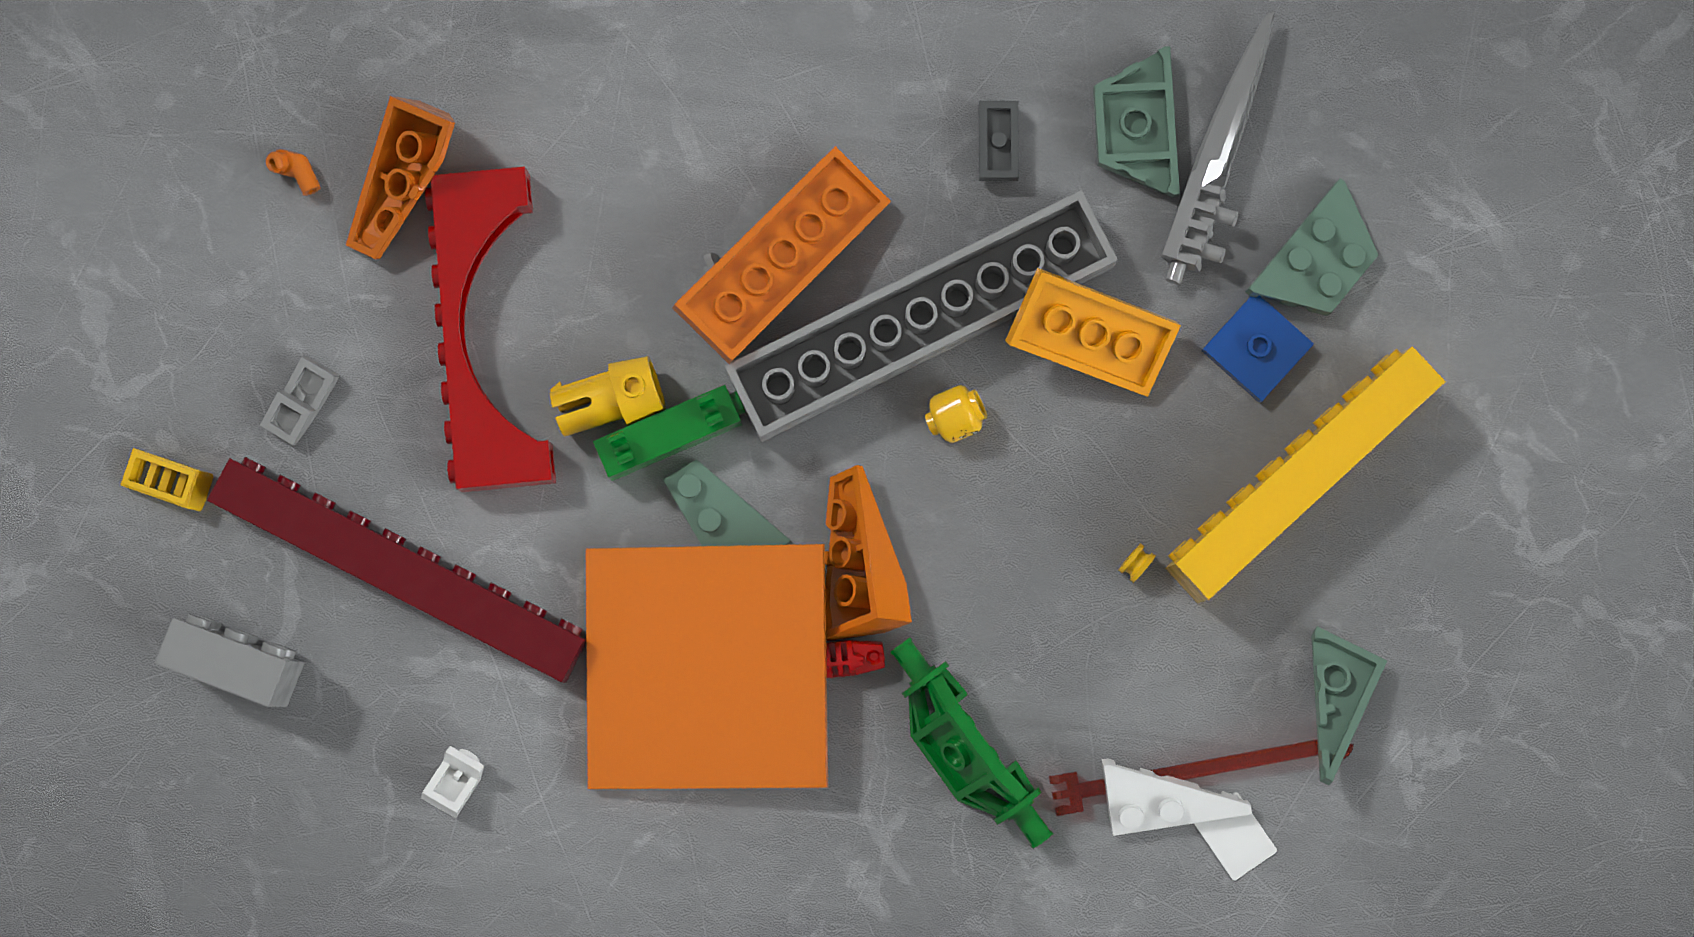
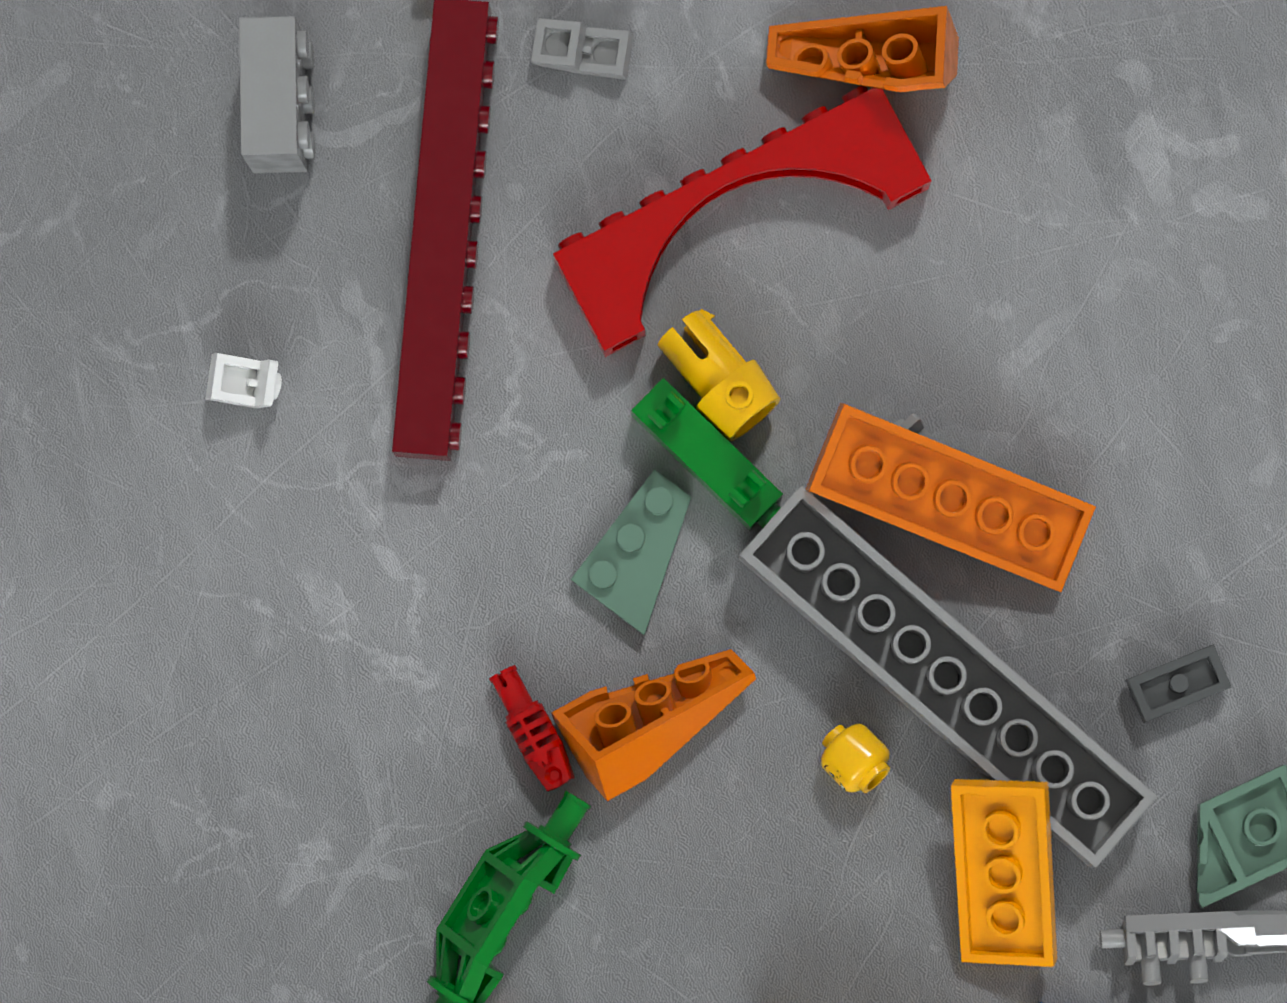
camera: 75 degrees right, 0 degrees up
orange tile [586,544,828,789] -> none

